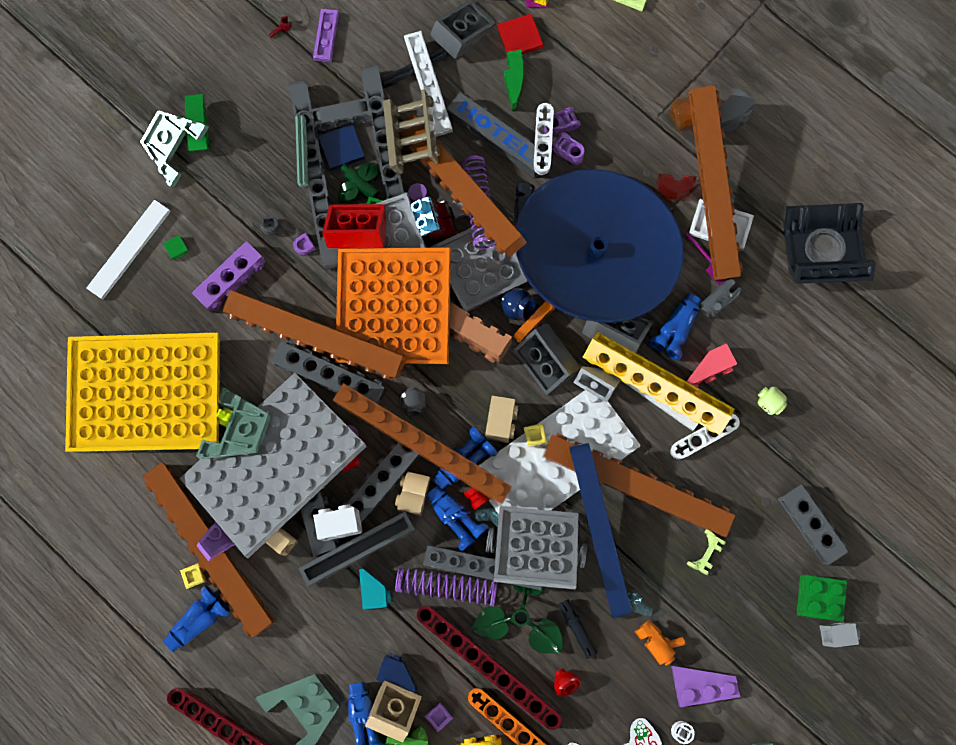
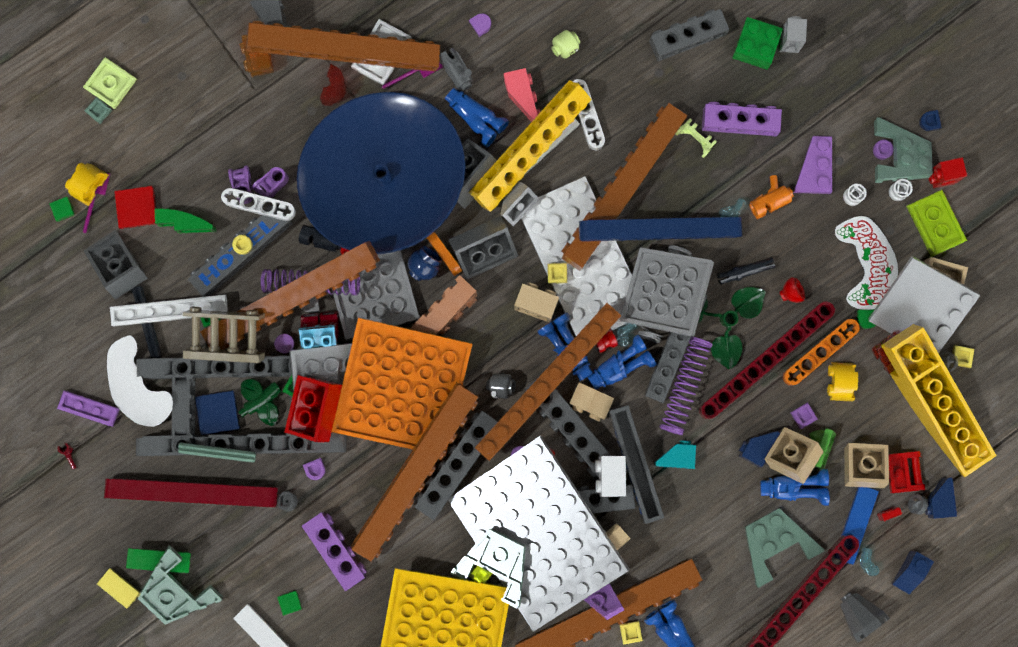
camera: 85 degrees left, 5 degrees up
none -> light yellow tile [97,568,140,608]
none -> dark red beam [104,478,278,507]
none -> white sticker [107,335,173,427]
none -> light yellow tile [232,235,253,255]
none -> medium lavender tile [469,14,491,37]
none -> medium lavender brick [702,102,782,136]

